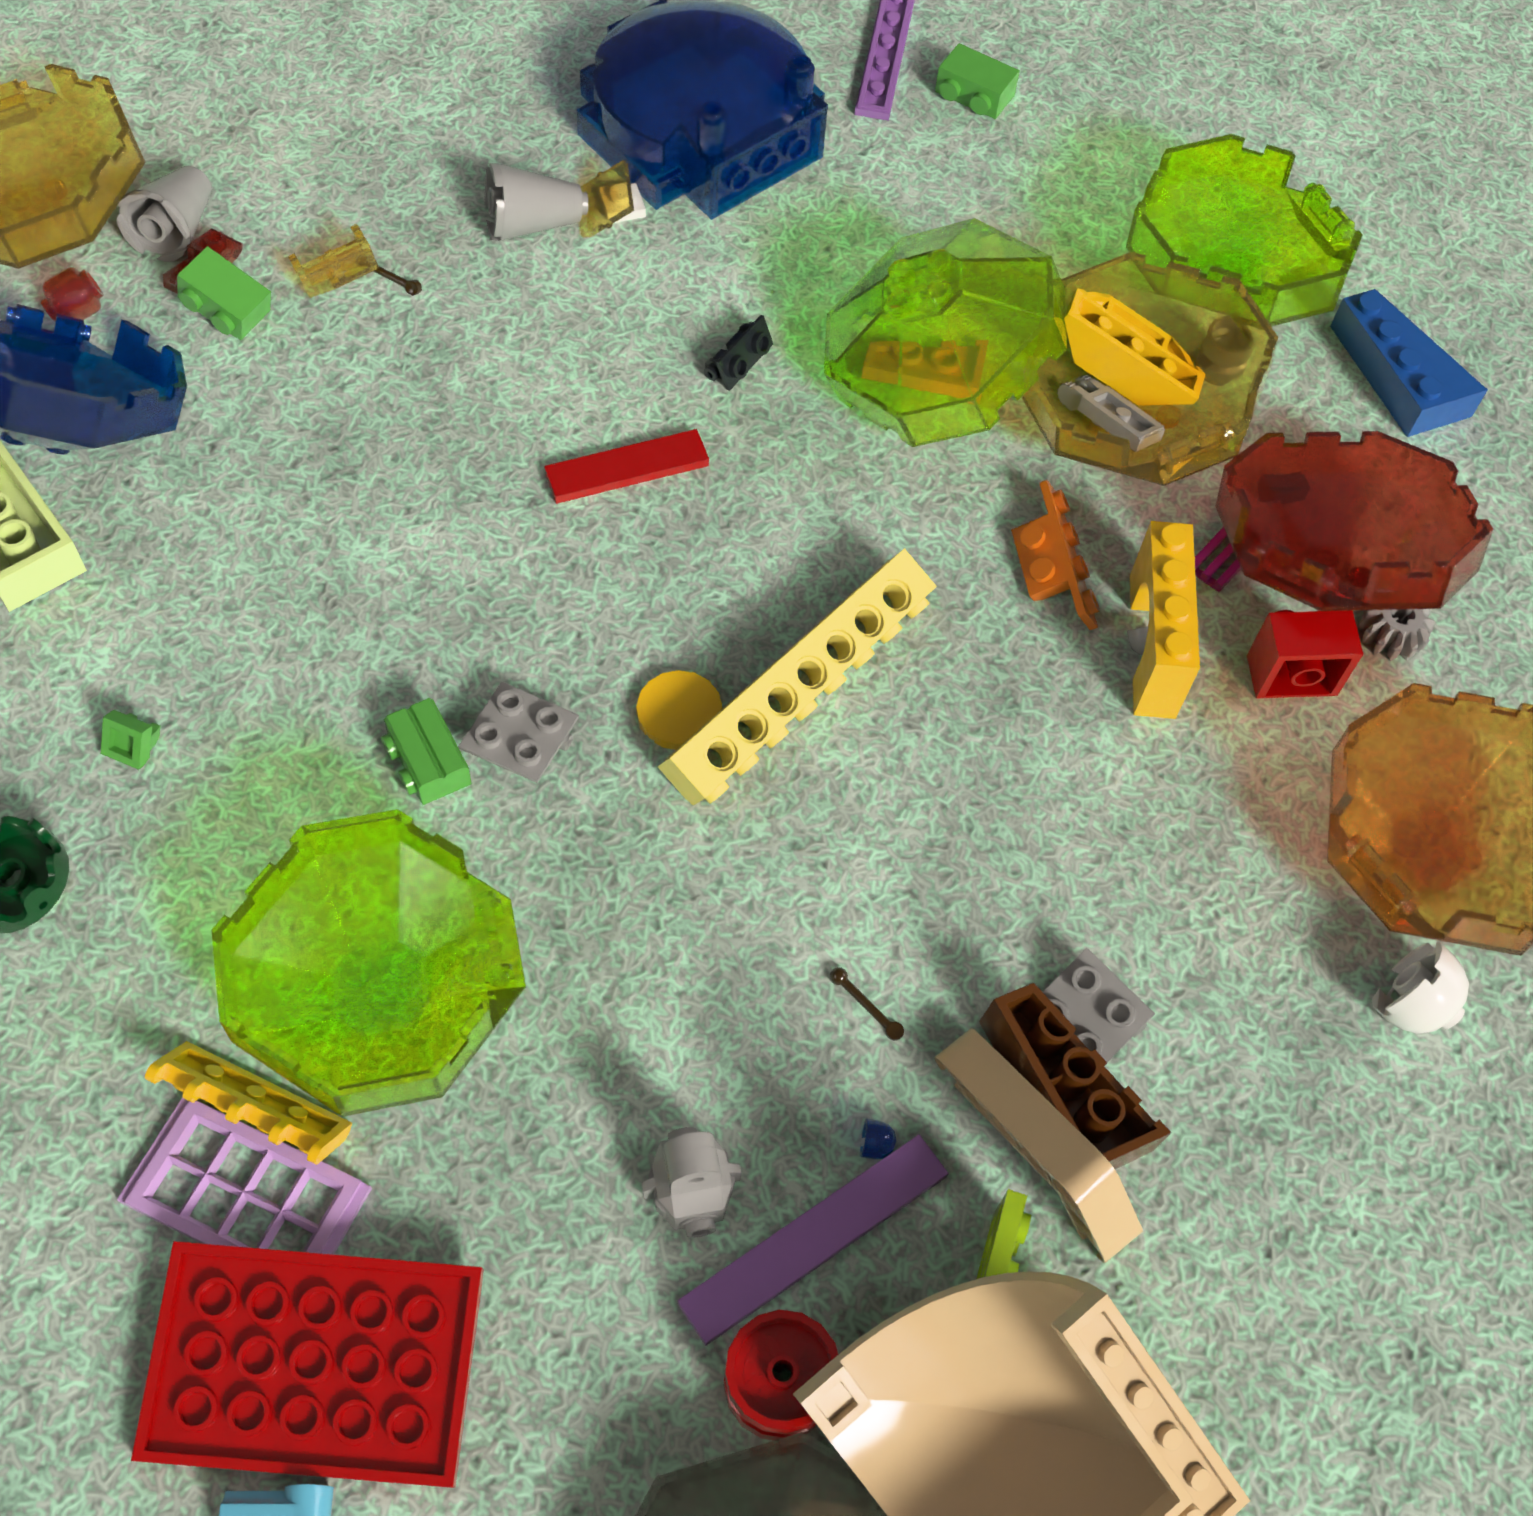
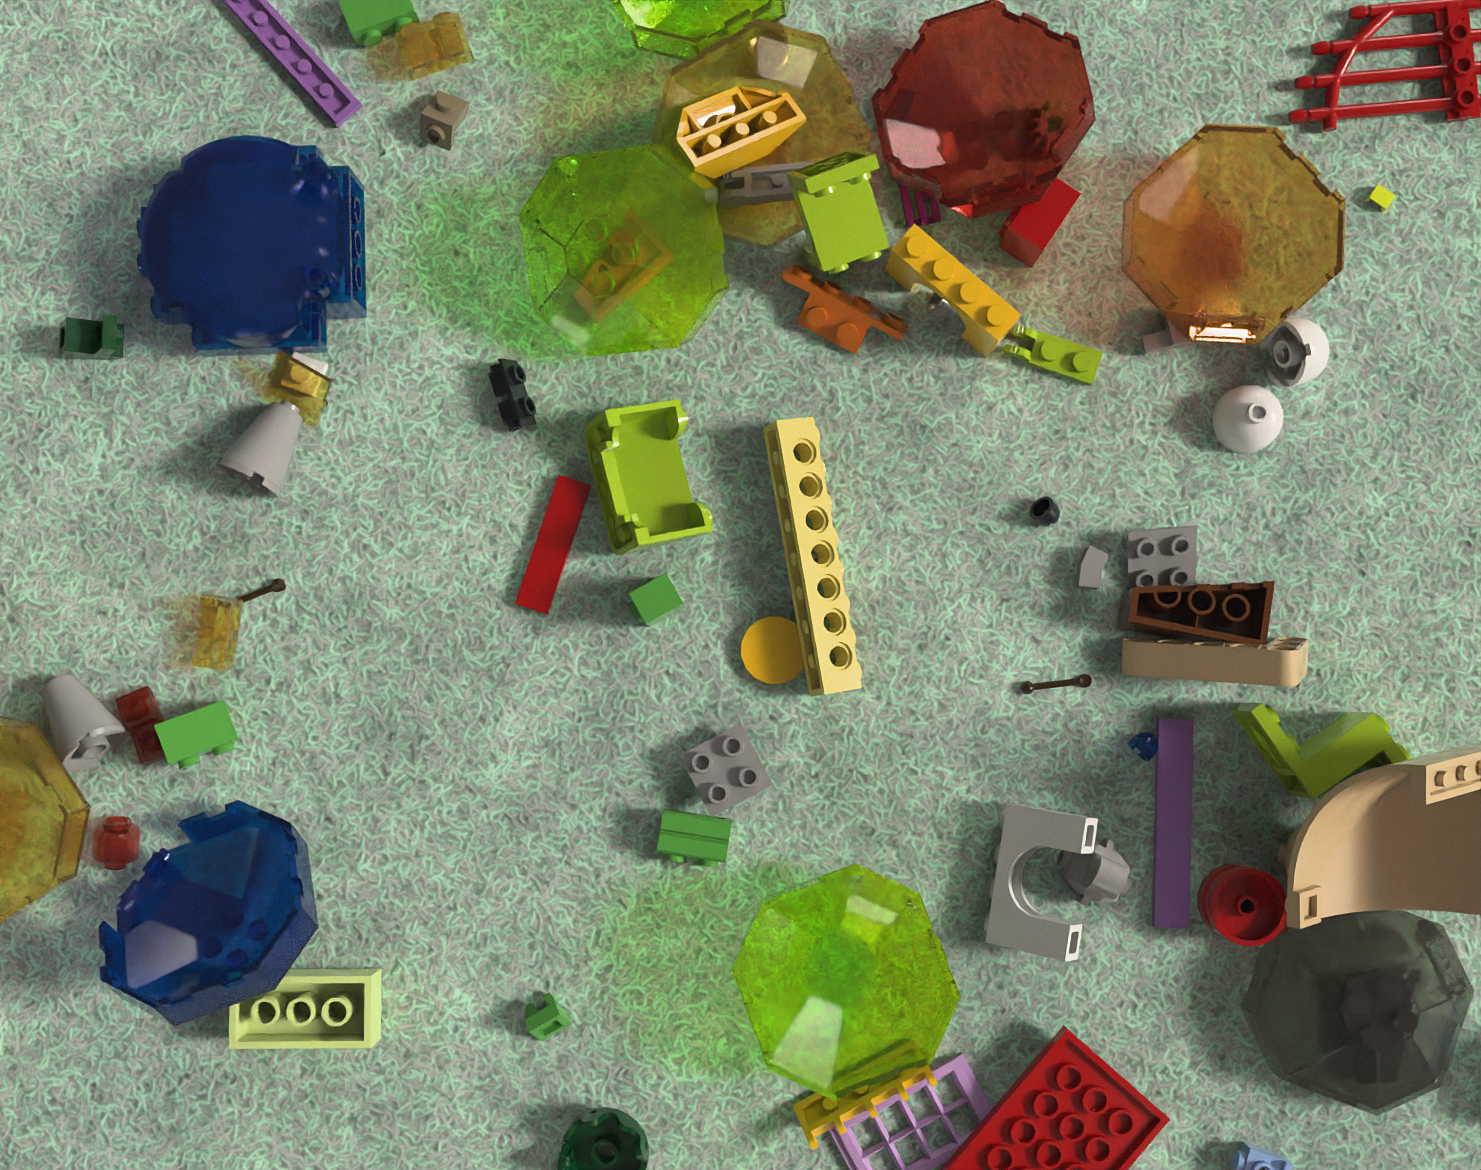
camera: 45 degrees left, 25 degrees up
none -> dark green brick [59,314,124,360]
none -> clear yellow brick [394,12,475,80]
none -> dark tan bracket [420,90,469,151]
none -> lime windscreen [584,399,713,556]
none -> bright green brick [627,573,685,627]
none -> lime bracket [786,149,890,274]
none -> white arch [984,803,1098,961]
none -> lime hinge [1003,325,1103,386]
none -> black hinge [1029,496,1060,527]
none -> light grey piece [1075,545,1109,589]
none -> light grey piece [1141,306,1201,355]
none -> white cylinder [1212,385,1283,453]

